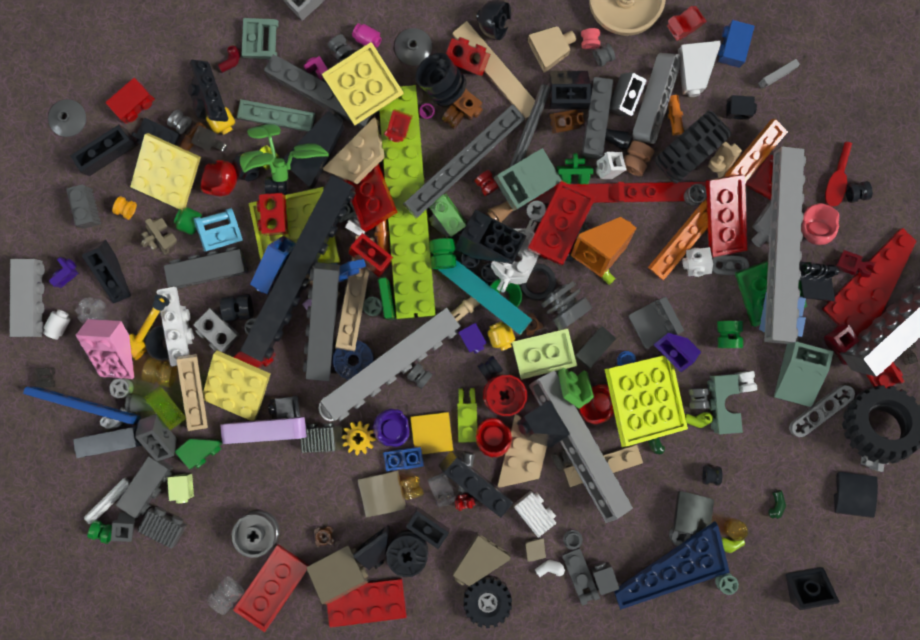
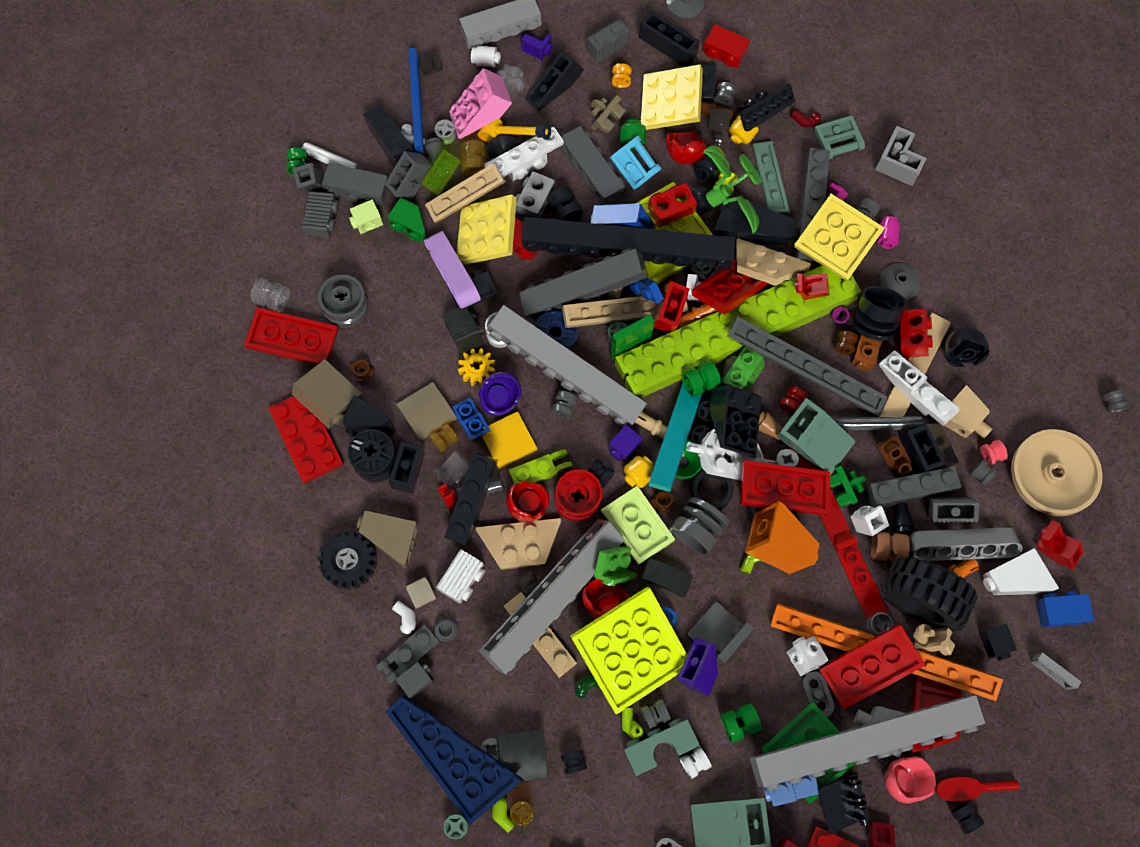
camera: 75 degrees right, 15 degrees down
black slope [517,400,570,448] -> none
none -> white slope [879,350,960,426]

